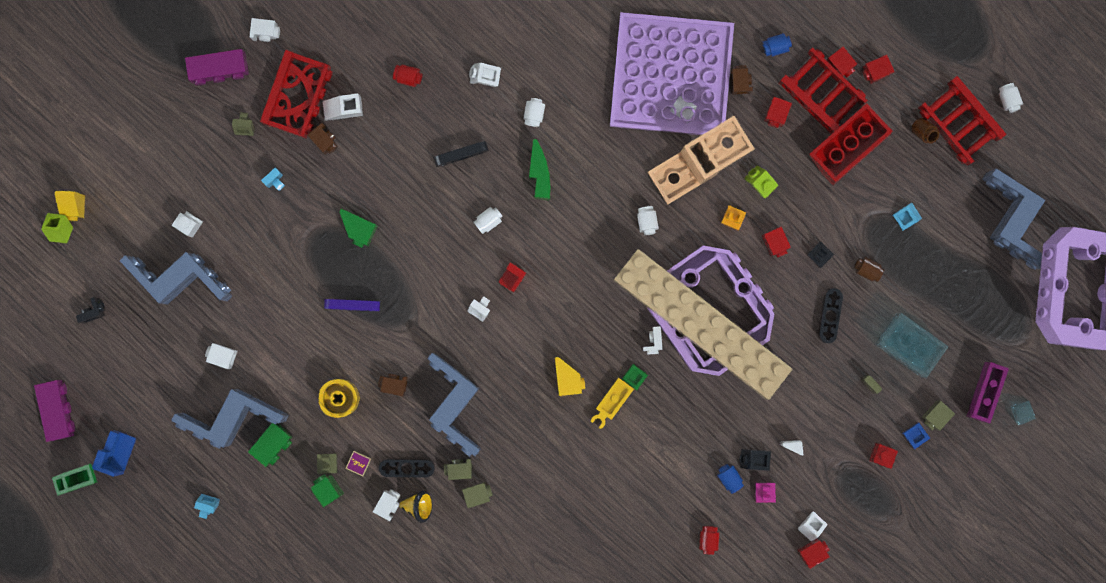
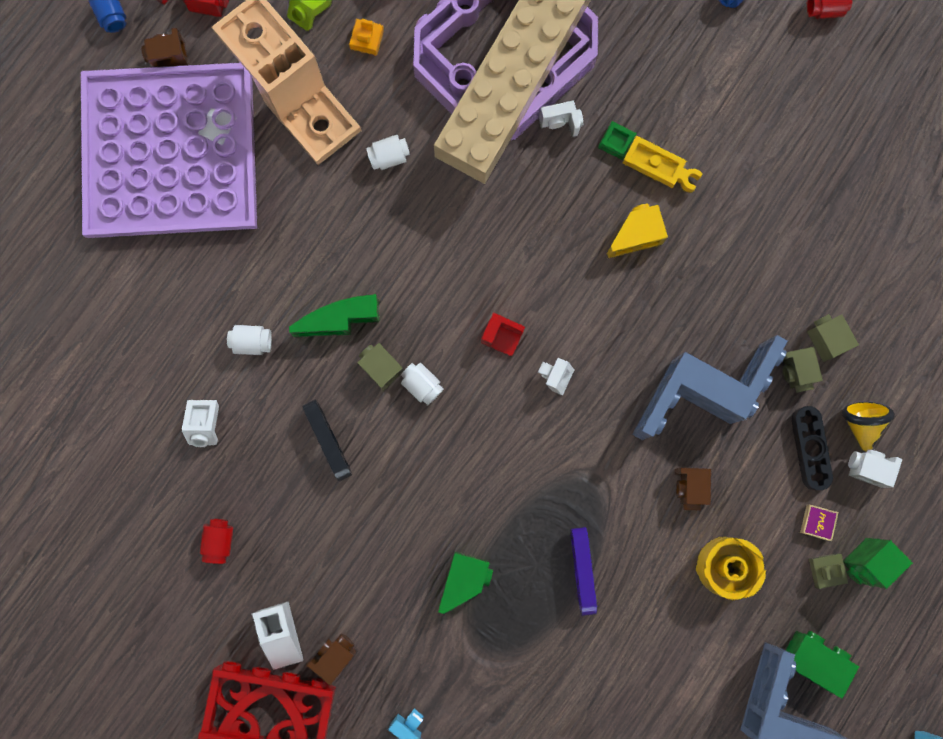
camera: 100 degrees left, 5 degrees down
none -> olive brick [357,343,404,391]

